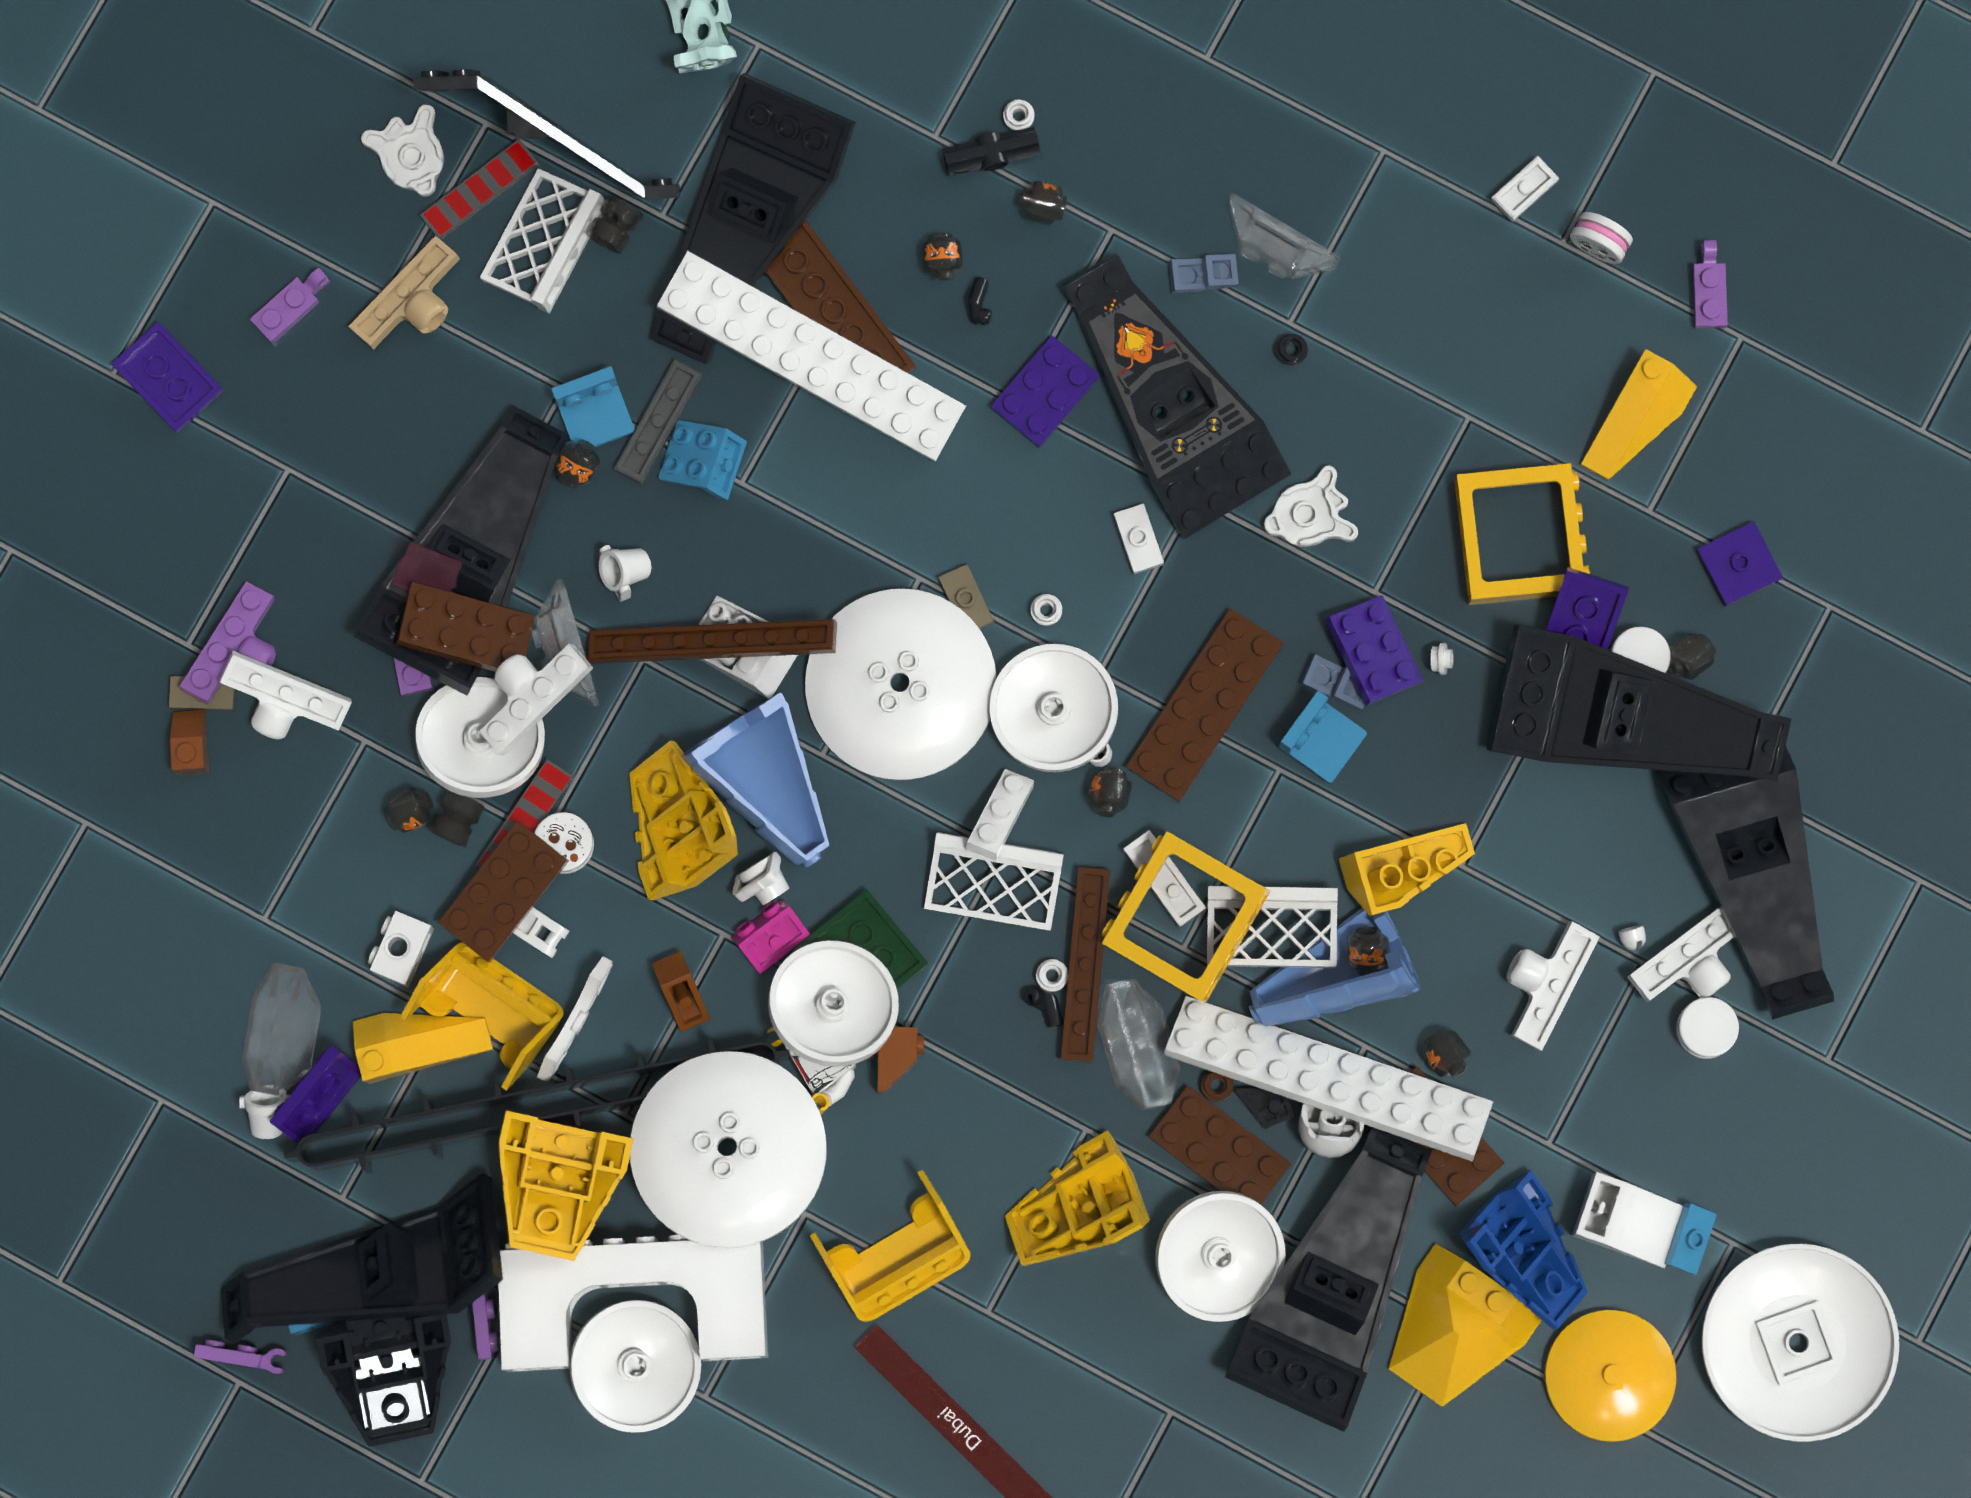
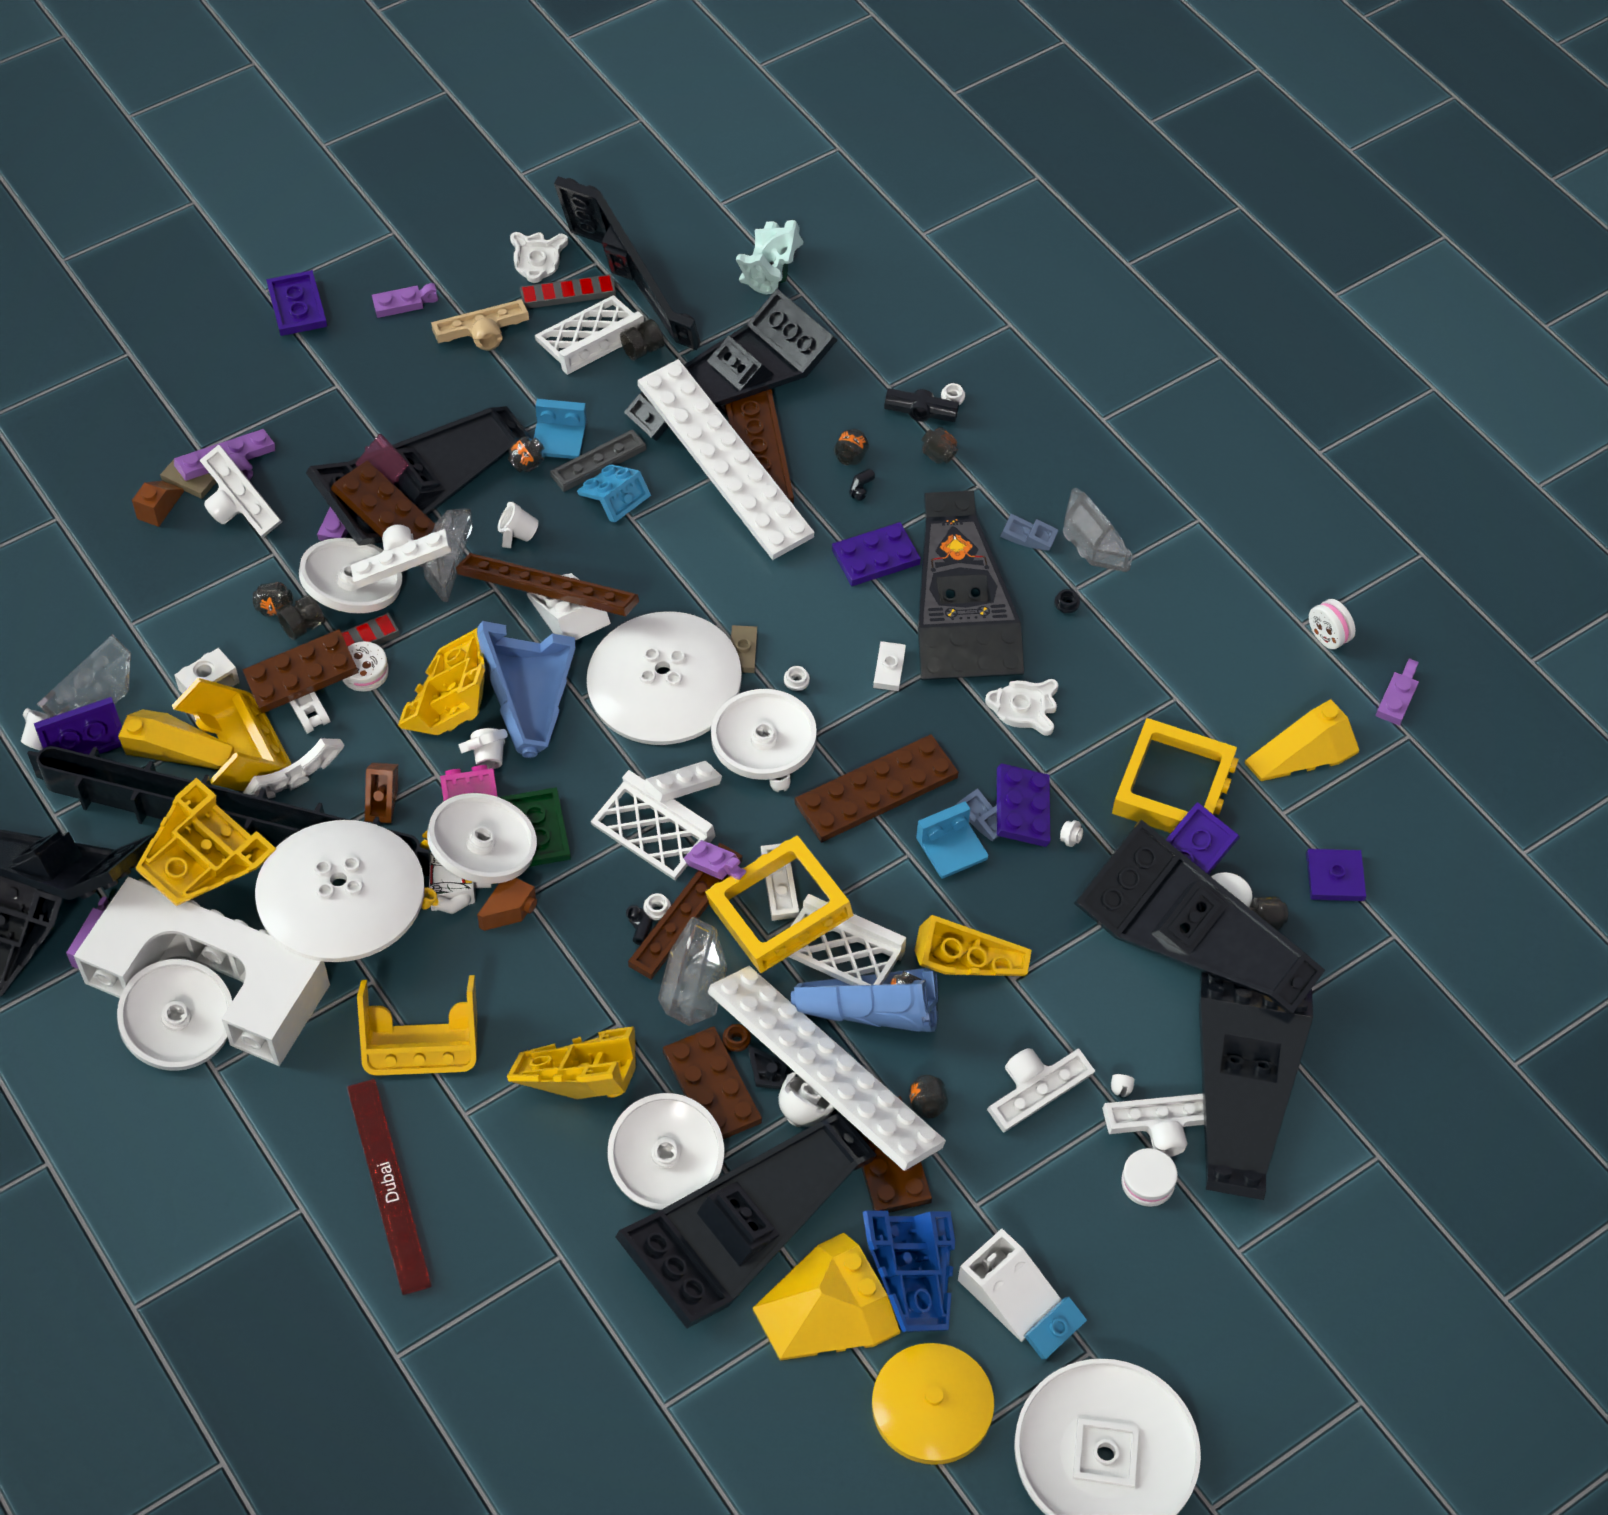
camera: 25 degrees right, 25 degrees down
clear smoke head [1087,767,1132,817] -> none
white plate [1491,156,1559,223] -> none
none -> medium lavender plate [684,840,746,880]

